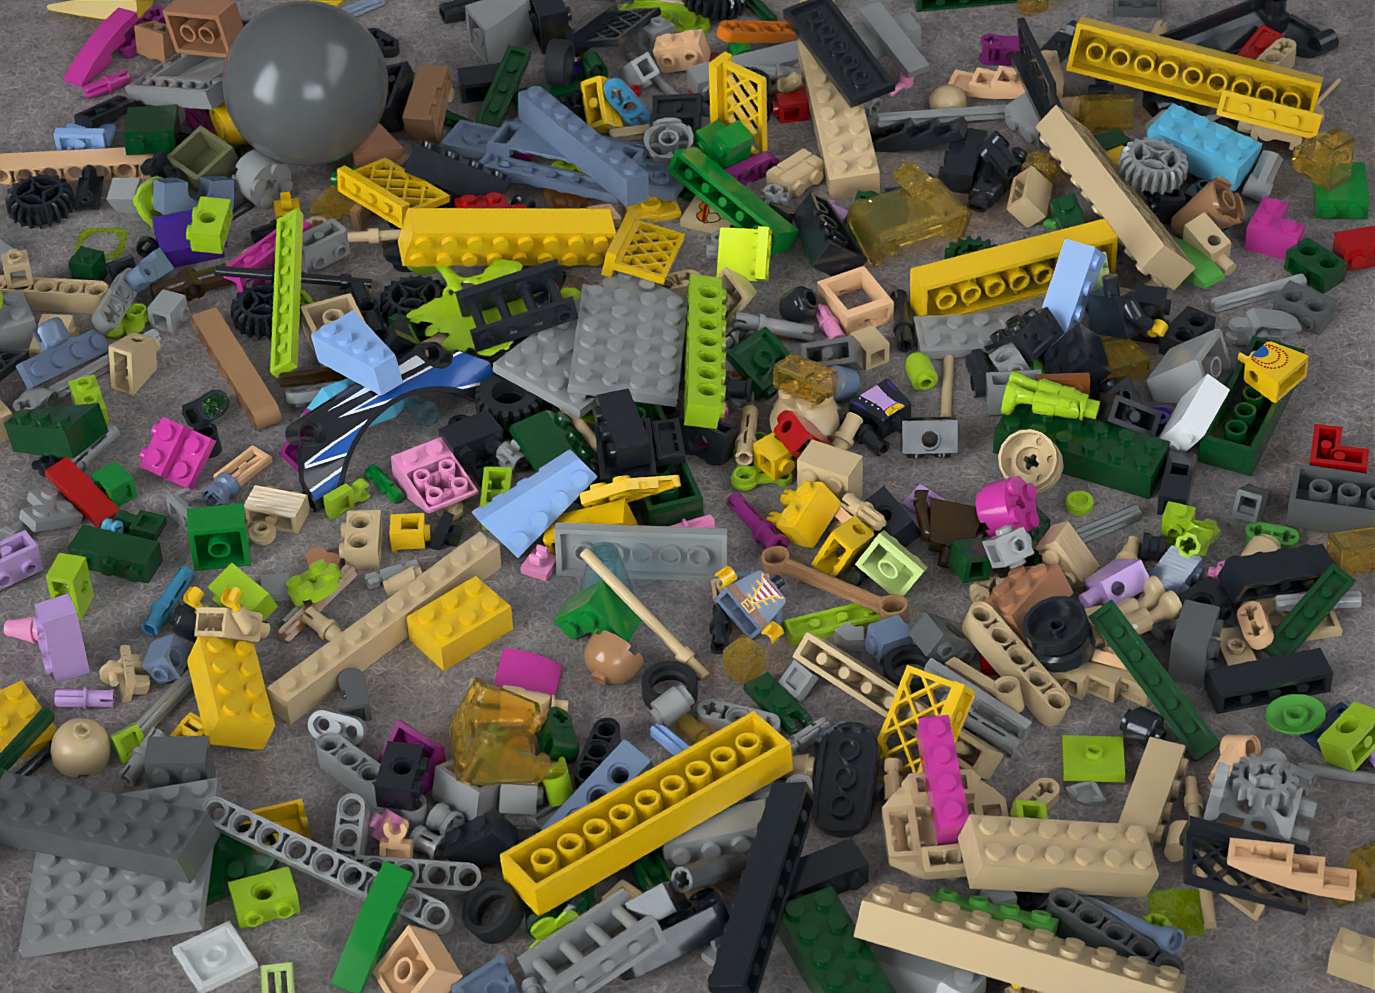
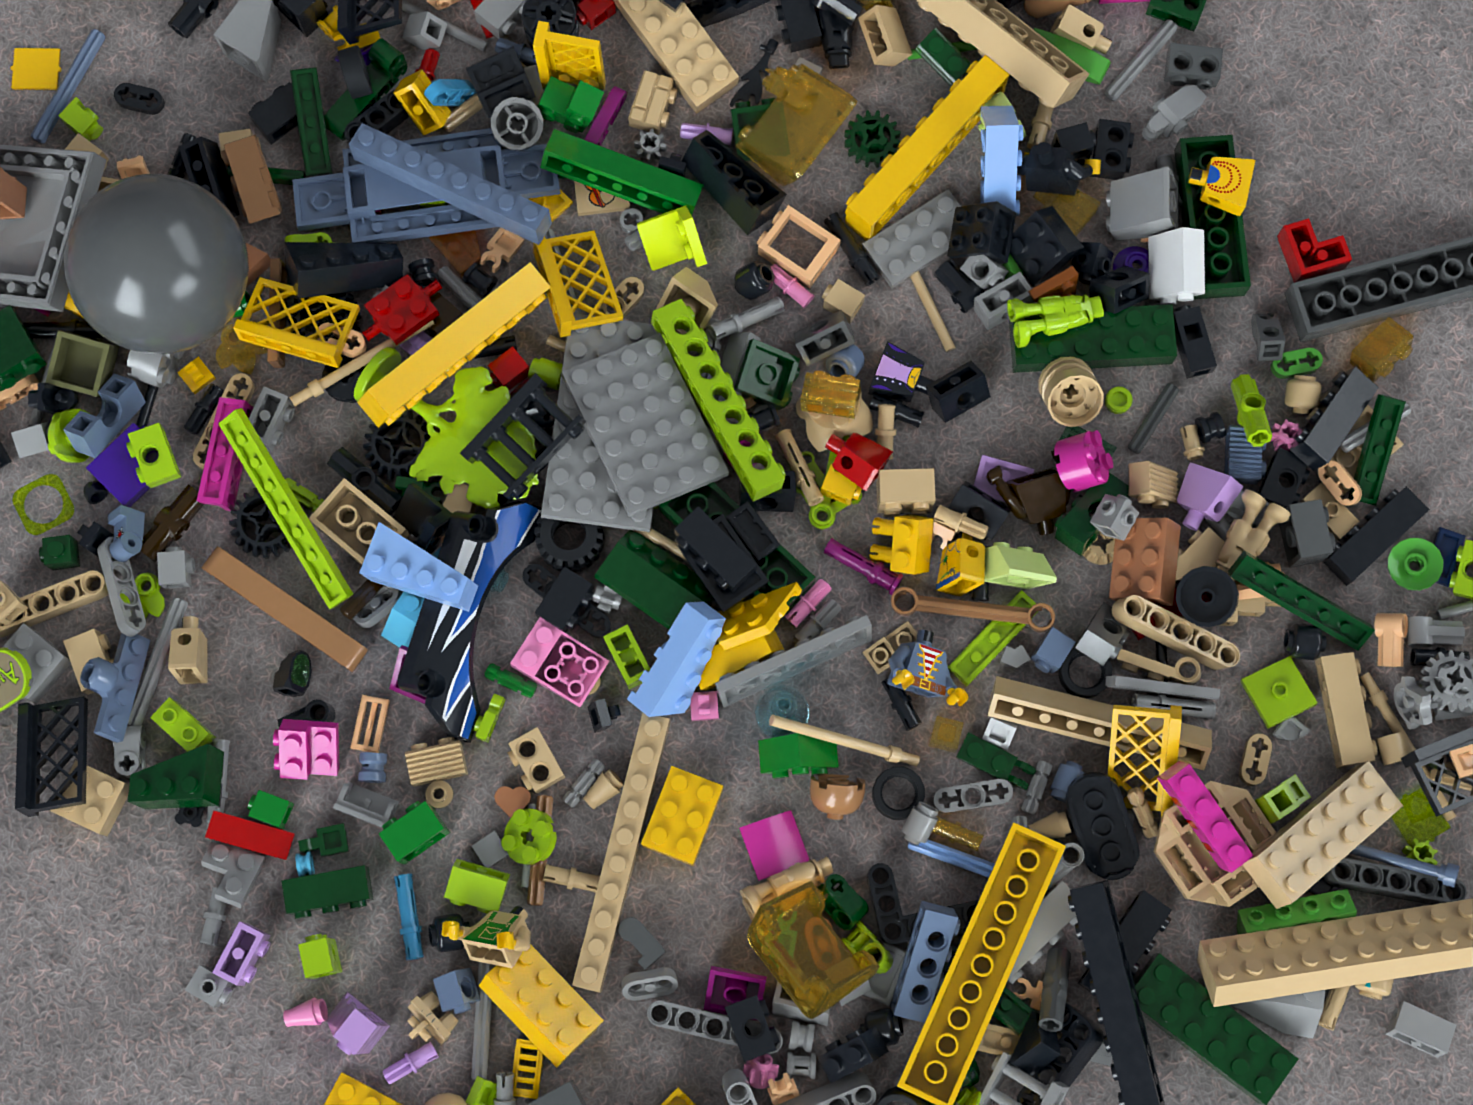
camera: 30 degrees left, 35 degrees up
black bar [214,265,372,290] -> none
yellow brick [389,513,431,553] -> none
lime brick [905,352,938,391] -> none
lime brick [1161,501,1196,547] -> none

